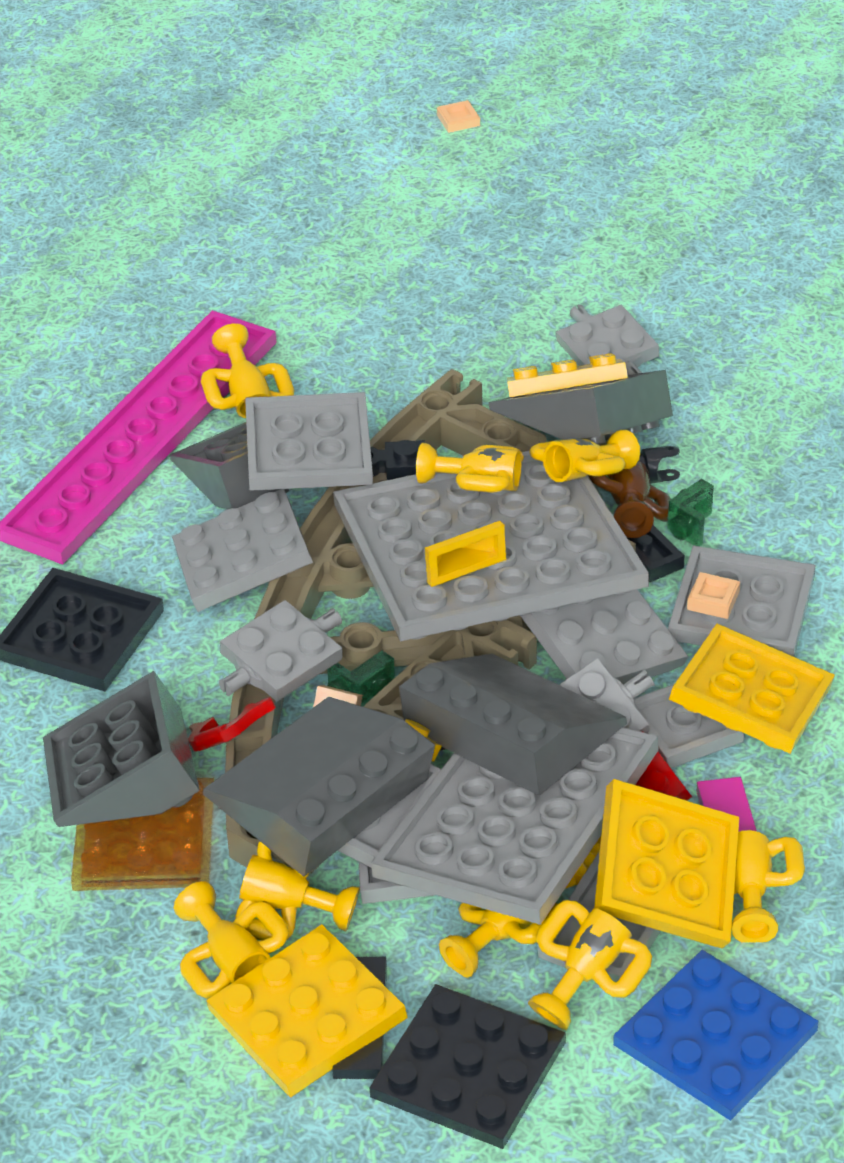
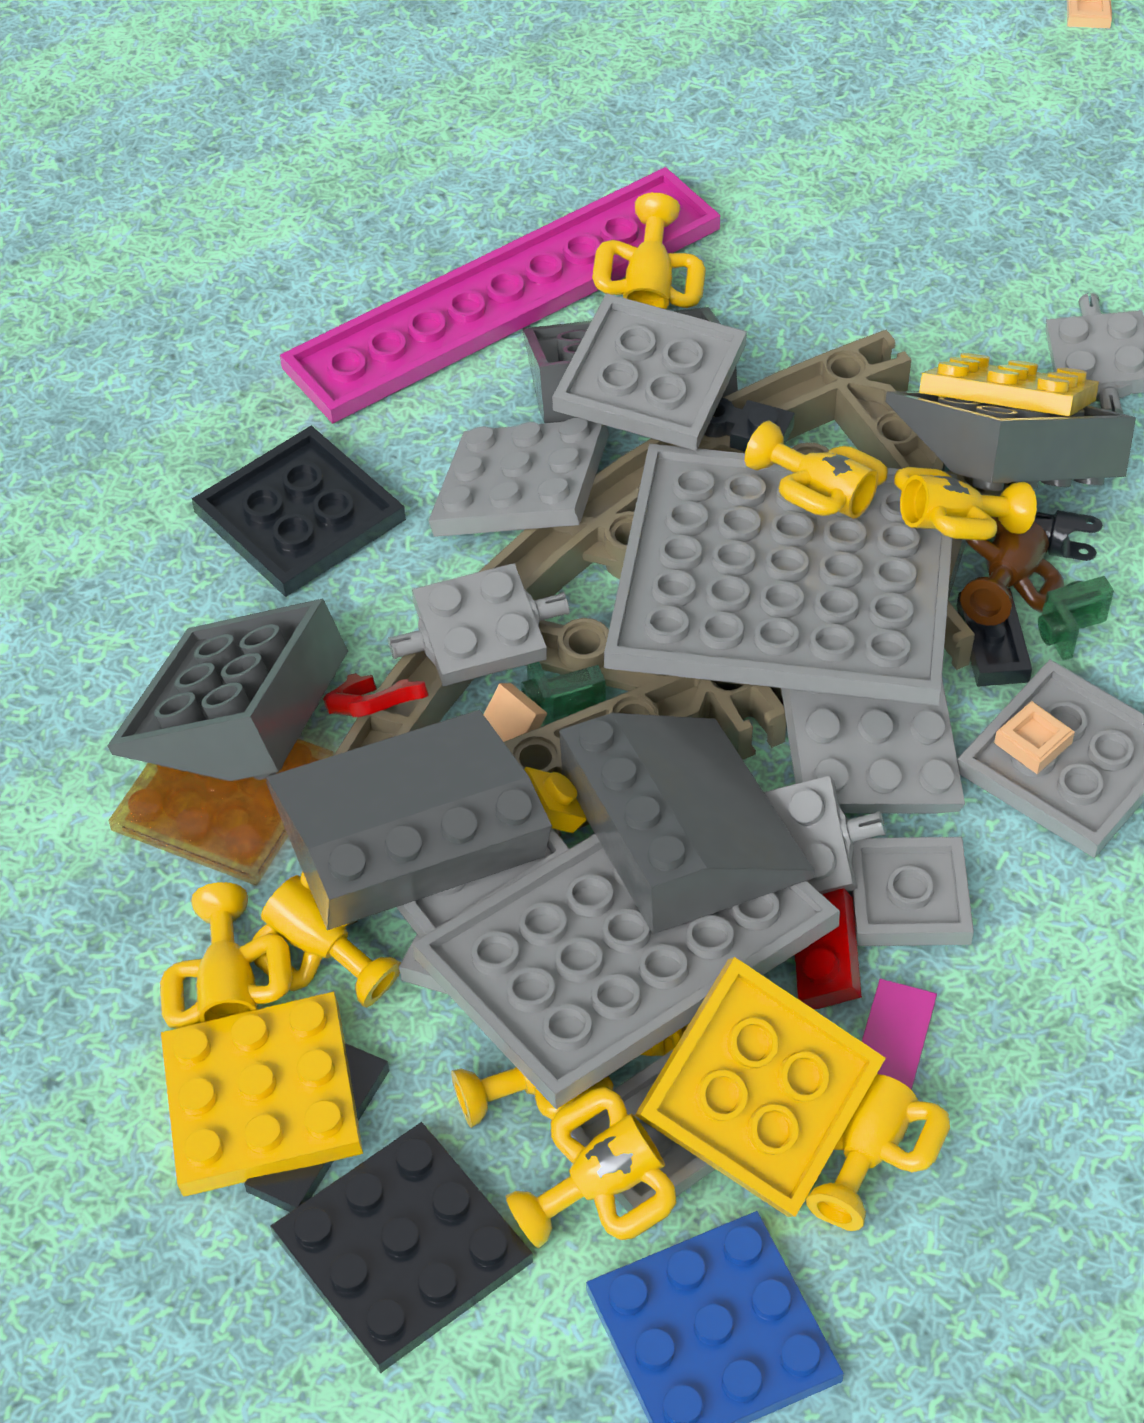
camera: 25 degrees right, 10 degrees up
yellow slope [425,521,506,587] -> none
yellow plate [669,623,835,754] -> none

